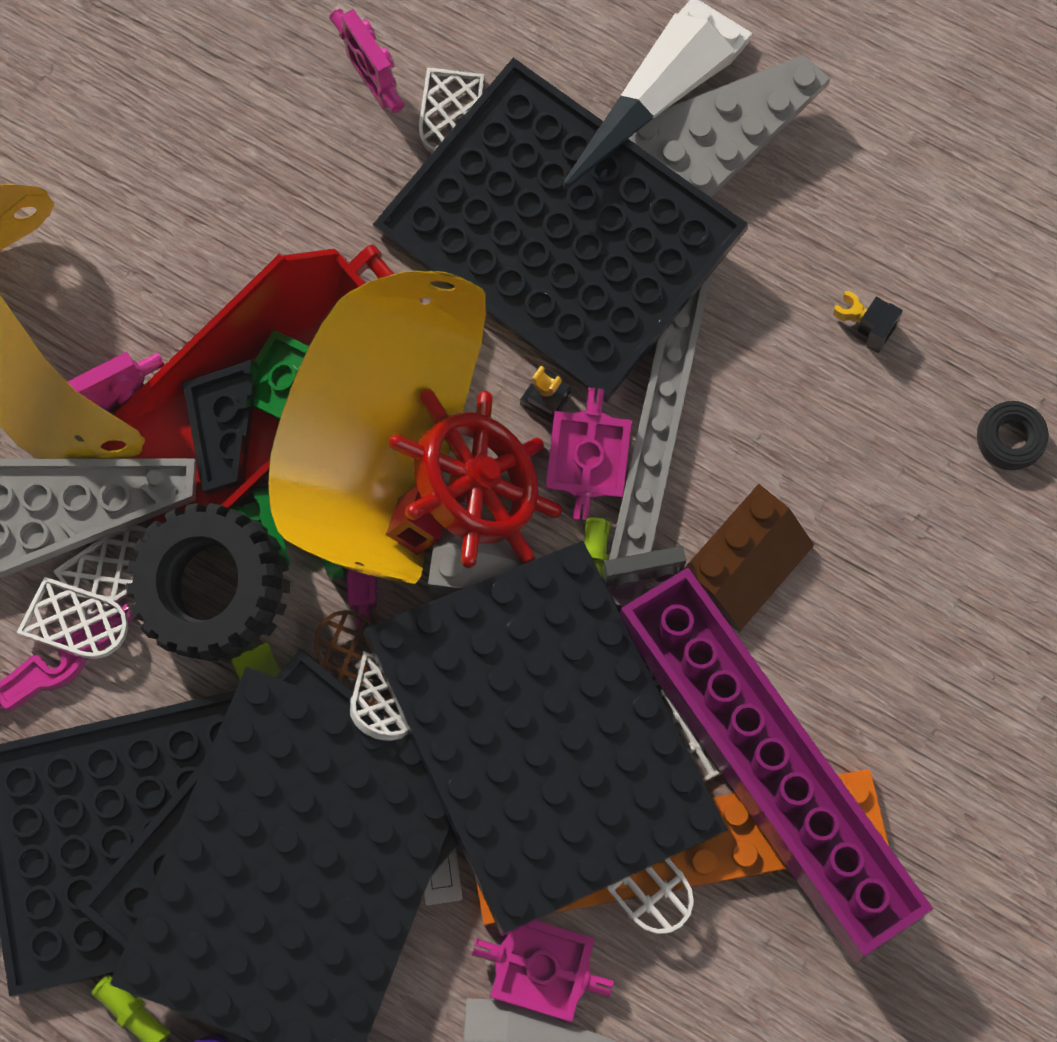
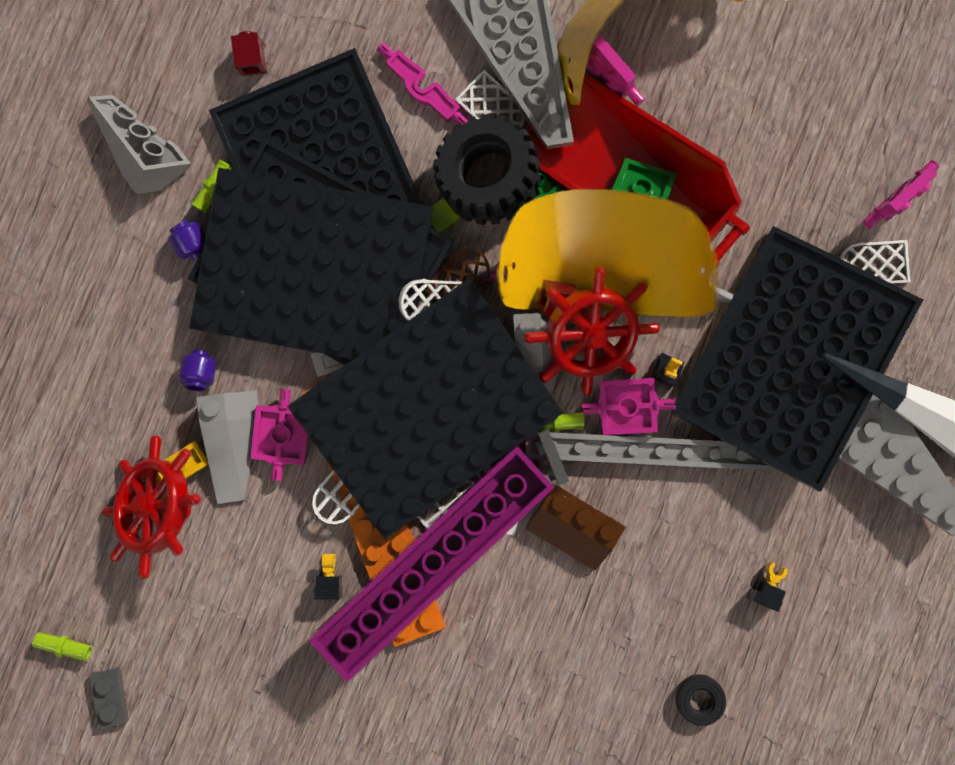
camera: 85 degrees right, 15 degrees up
white window [17,577,129,659] -> none
black wing [183,360,258,495] -> none
none -> black piece [314,554,343,600]

